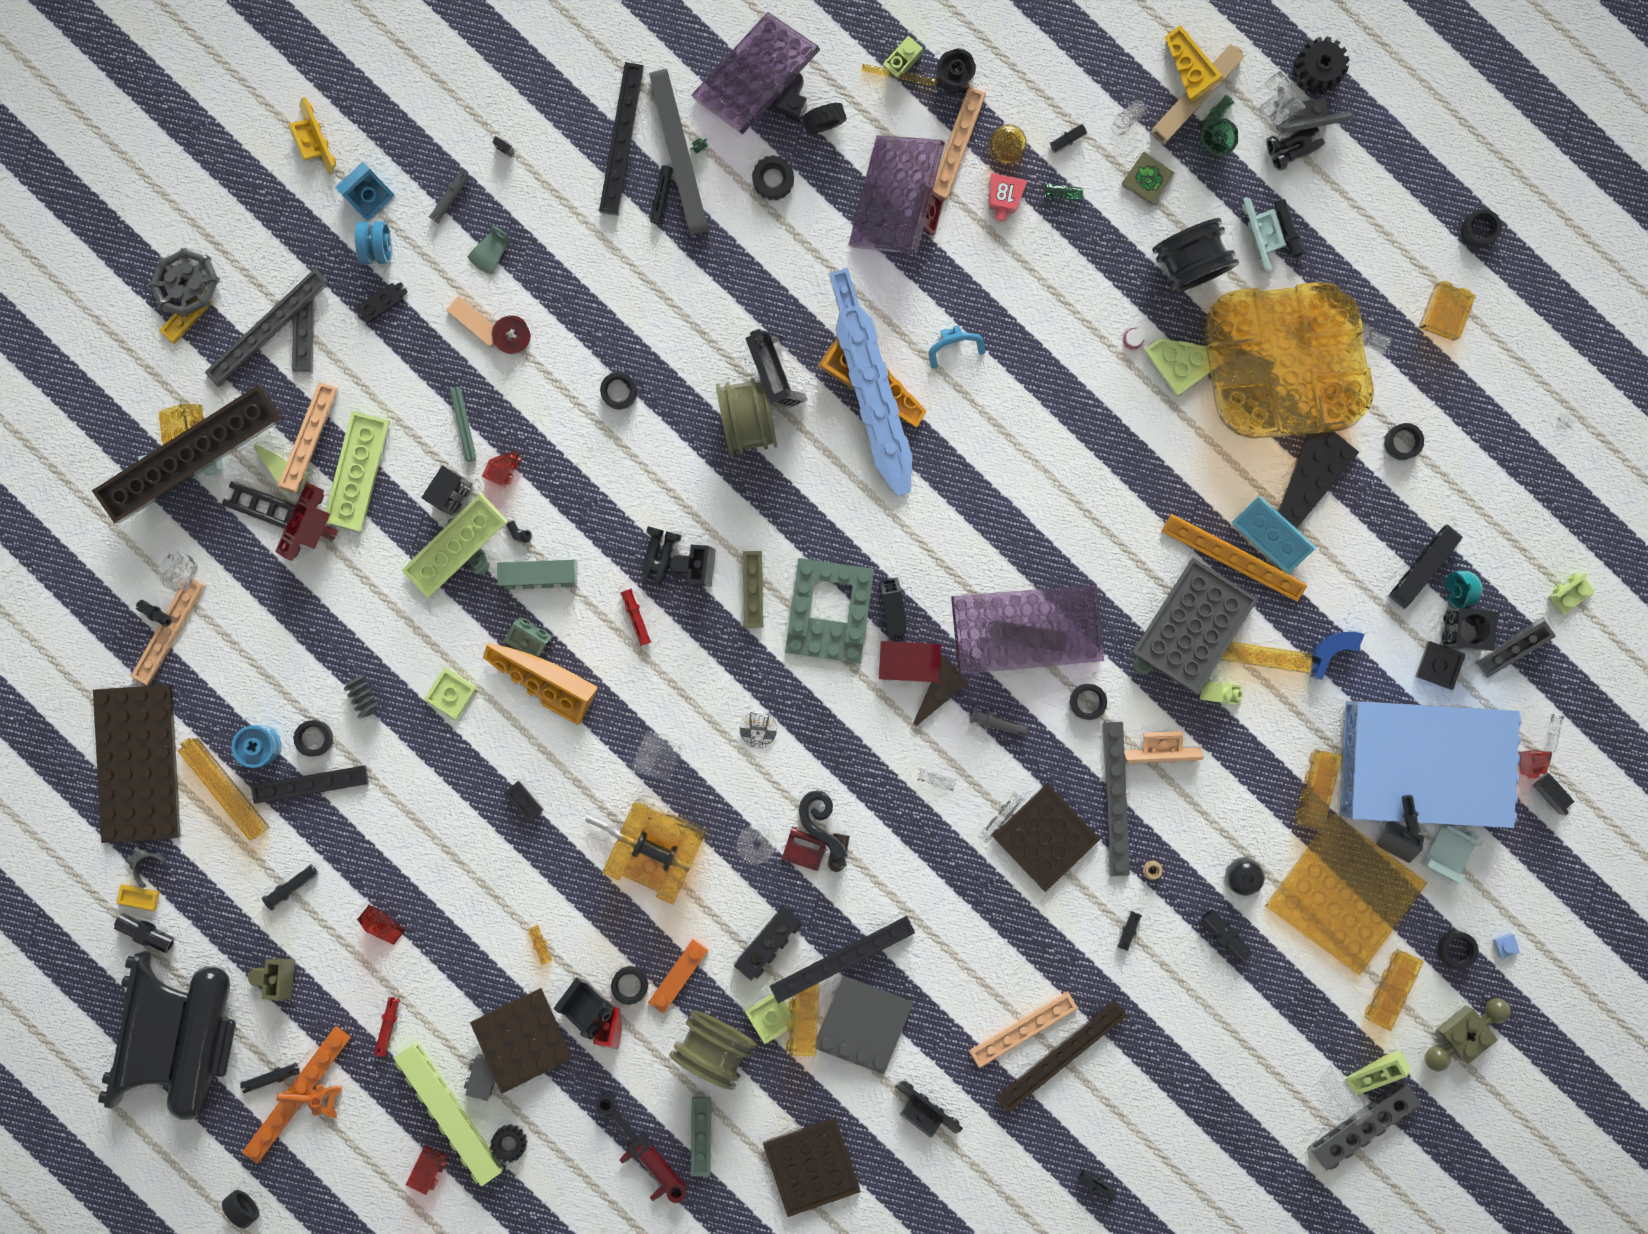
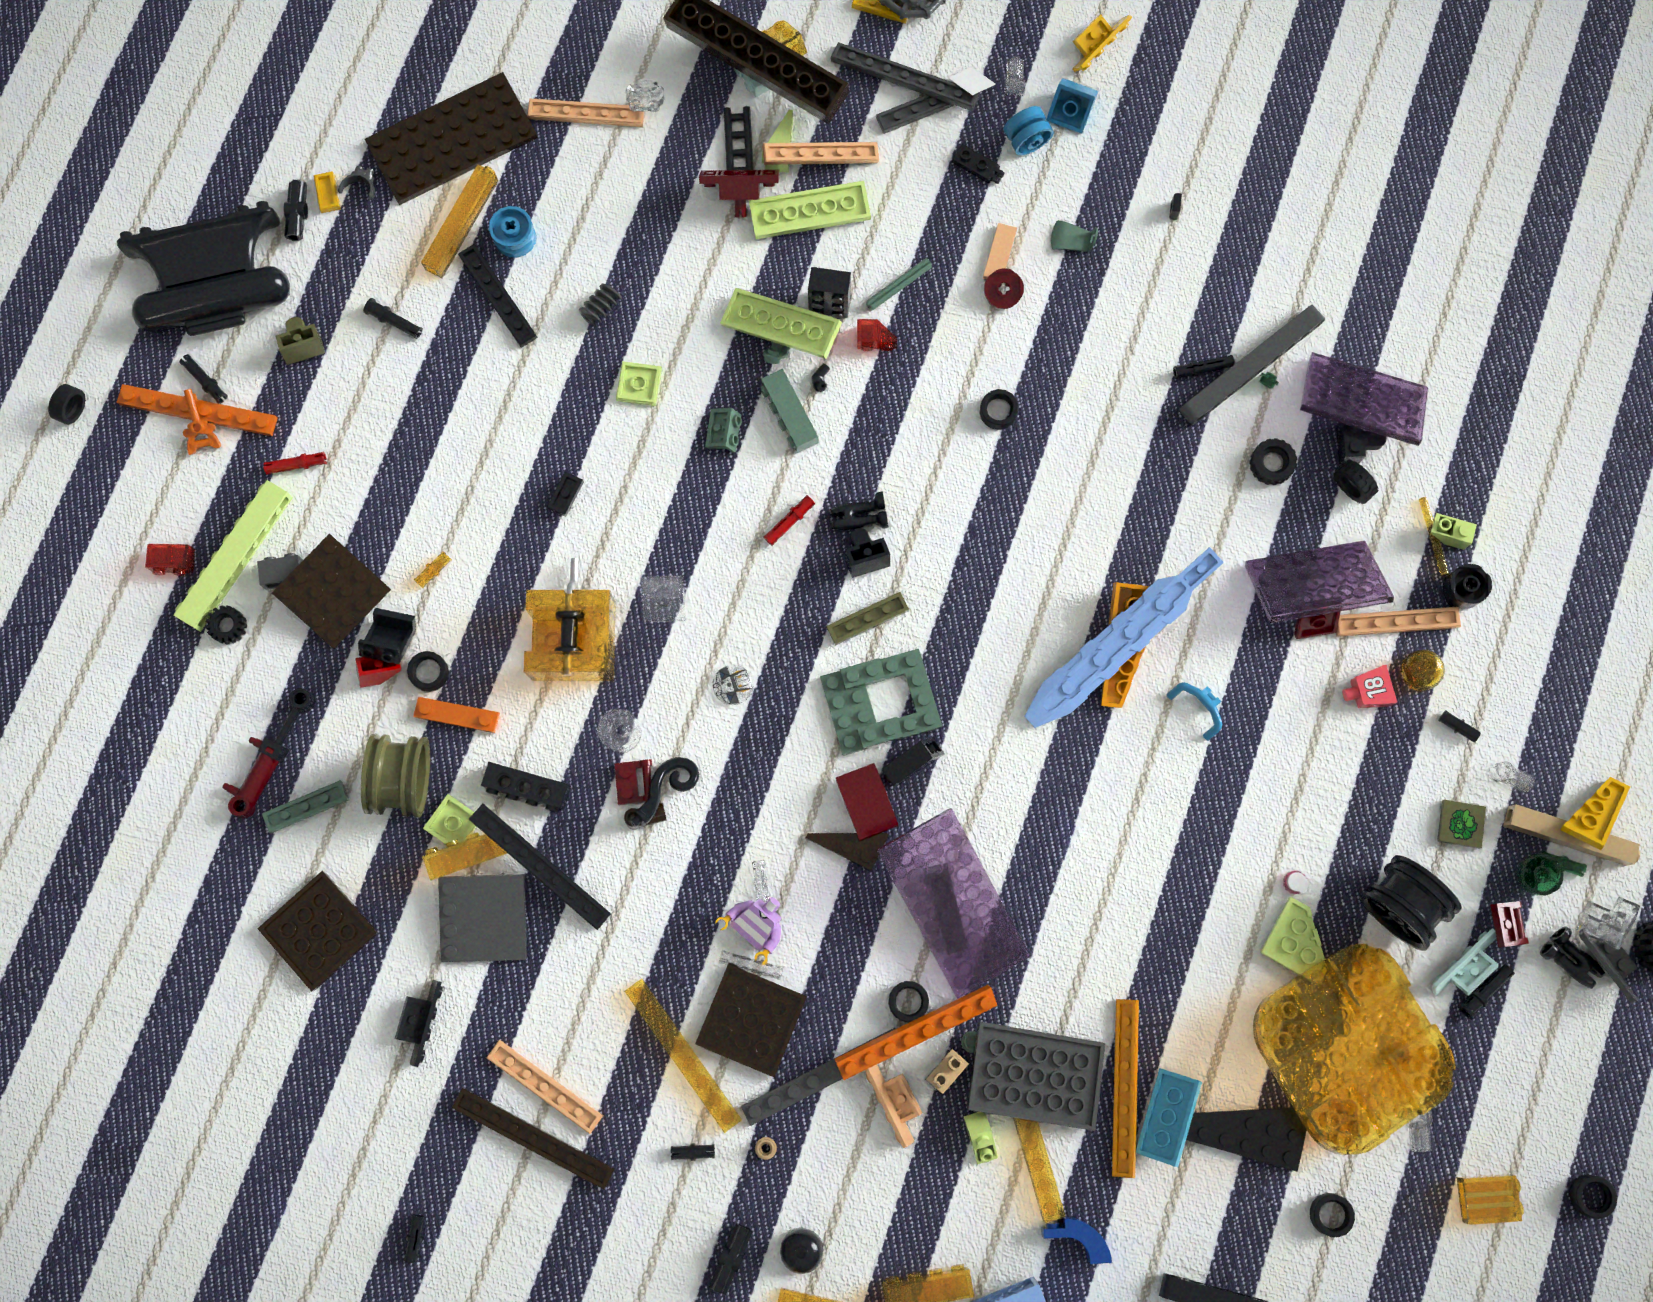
camera: 70 degrees right, 10 degrees down
black pin [136,599,173,627] -> none
black tyre [293,720,333,757] -> none
clear red slope [357,904,405,945] -> none
dark grey pin [428,169,471,224] -> none
light orange wedge [483,643,598,725] -> none
black plate [599,62,644,216] -> none
olive wheel [716,377,778,457] -> none
black panel [745,329,808,408] -> none
dark grey pin [969,707,1028,738] -> none
clear green axle [1045,183,1083,199] -> none
none -> clear yellow plate [624,978,742,1133]
none -> lavender torso [715,897,782,966]
none -> orange plate [834,985,998,1080]
none -> tan hips [925,1048,969,1094]
none -> white sticker [948,67,996,95]
none -> clear piece [1004,57,1025,97]
none -> dark red plate [1490,901,1529,947]

